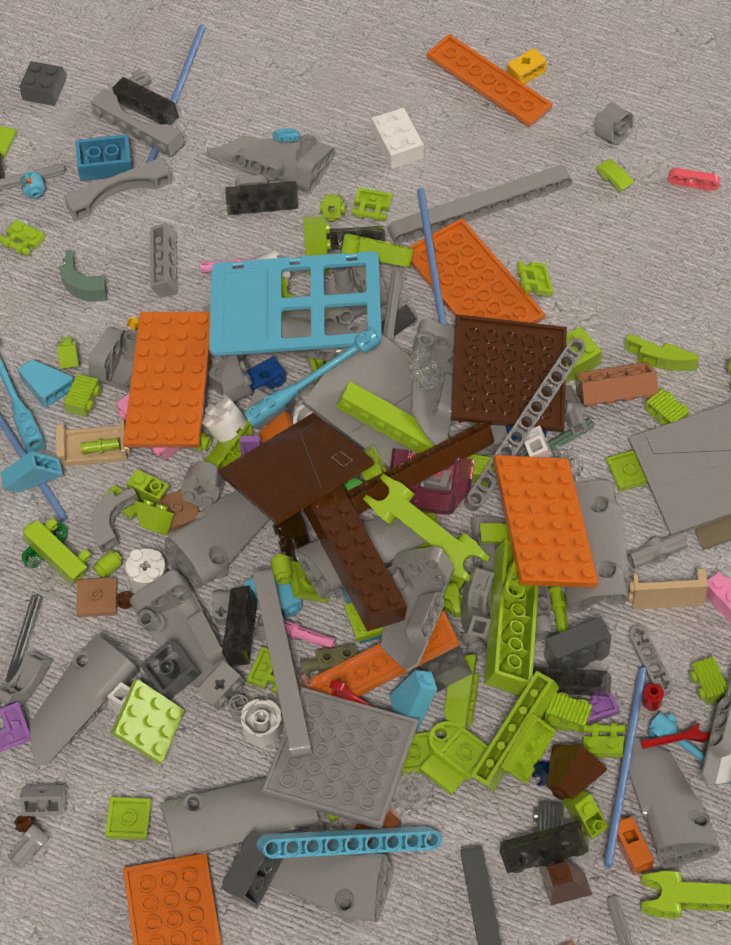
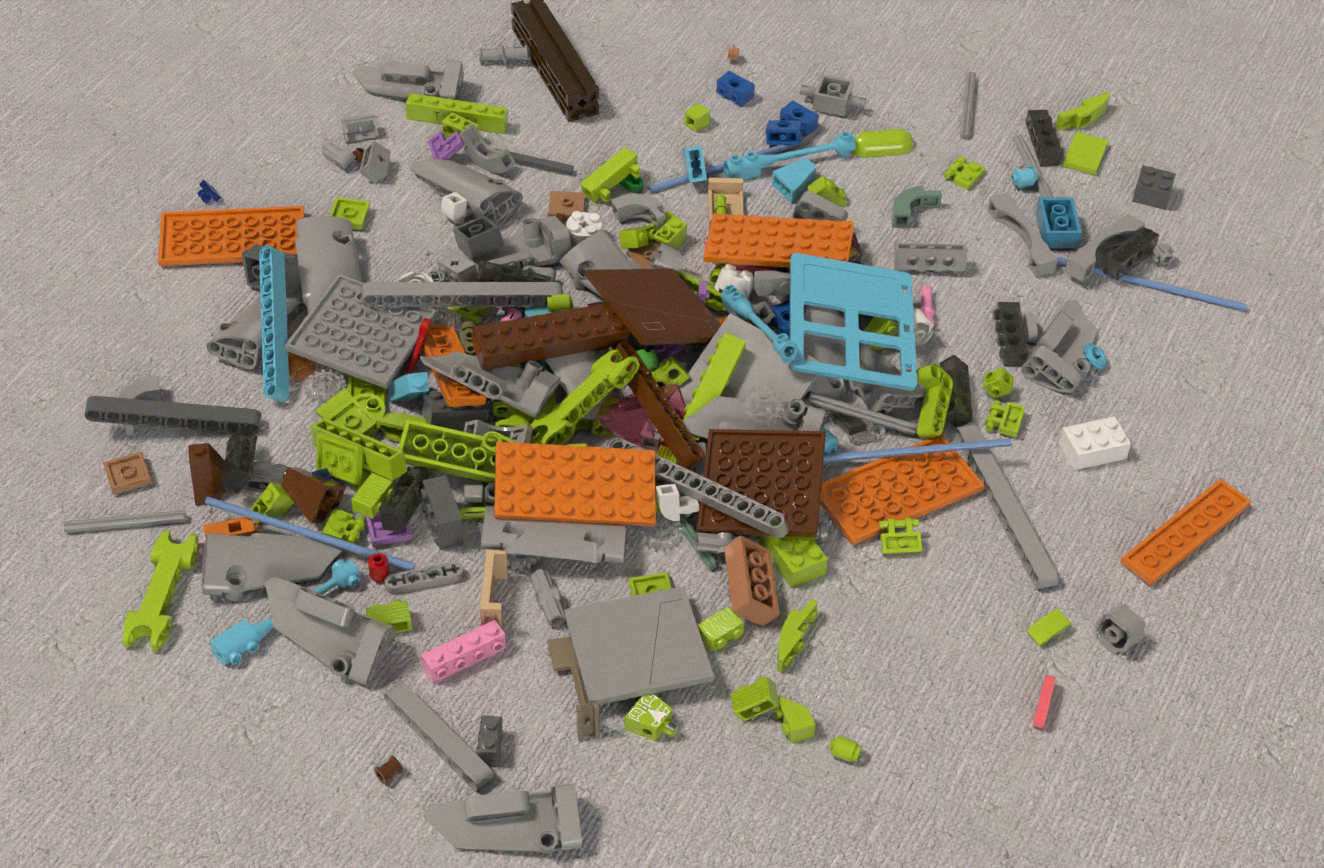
camera: 90 degrees right, 10 degrees down
lime brick [64,373,102,417] -> none
lime brick [93,550,122,578] -> none
lime plate [110,679,184,764] -> none
lime brick [303,216,331,274] -> none
yellow brick [507,48,547,84] -> none
red piece [640,723,712,749] -> none

